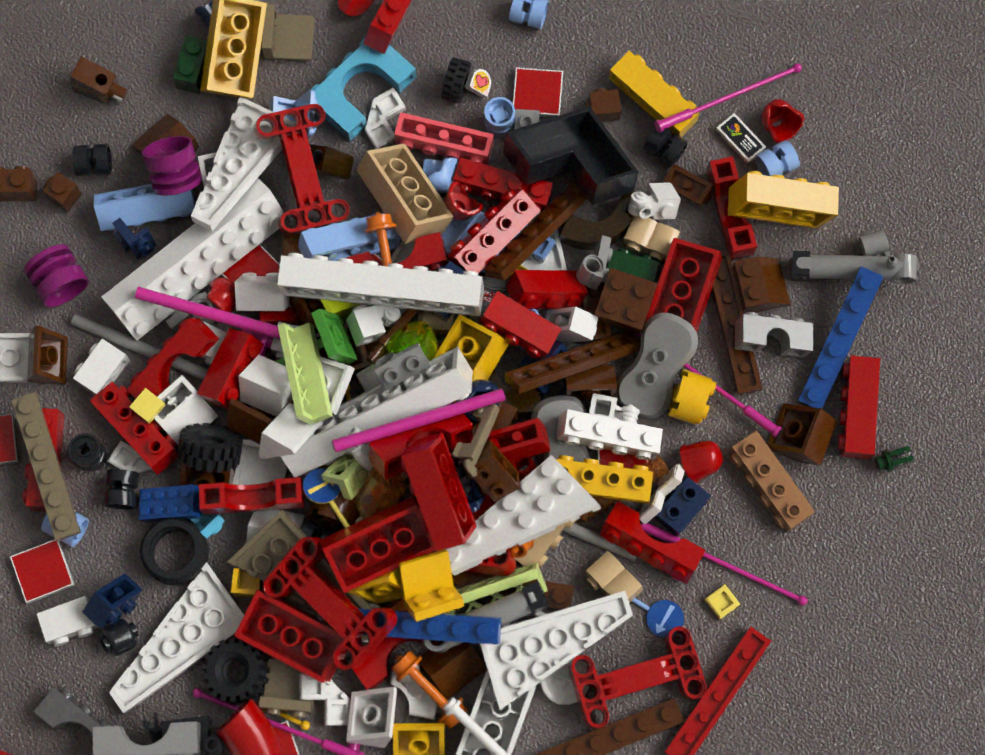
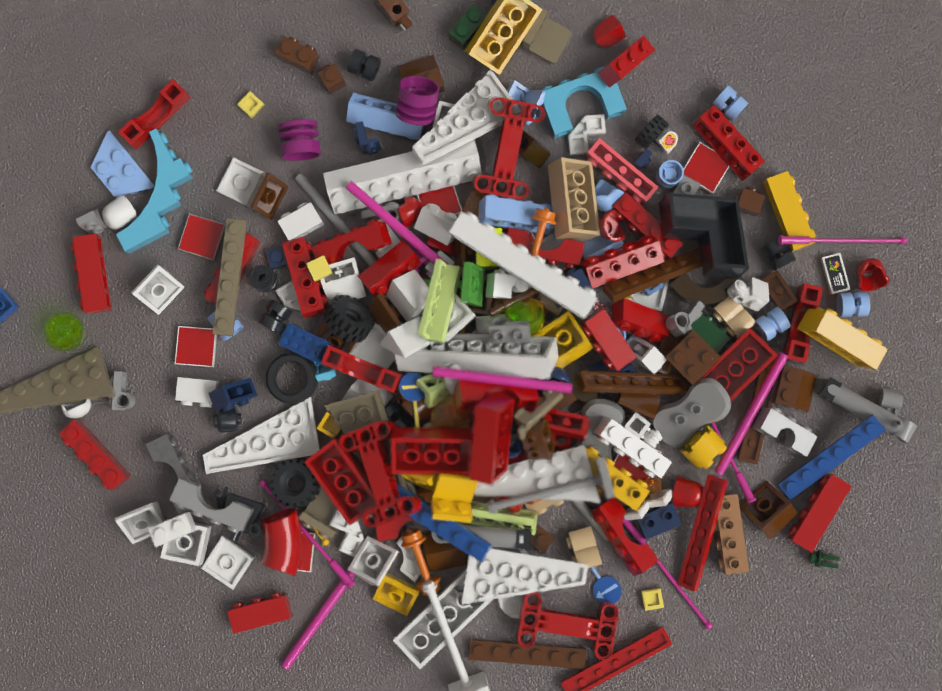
camera: 25 degrees right, 10 degrees up
none -> dark blue plate [265,246,288,270]
none -> light grey tile [487,457,615,514]
none -> dark blue plate [633,149,653,170]
none -> red plate [677,474,728,592]
none -> red brick [692,105,765,182]
none -> dark pink piece [714,352,789,475]
none -> light blue wheel [754,307,790,342]

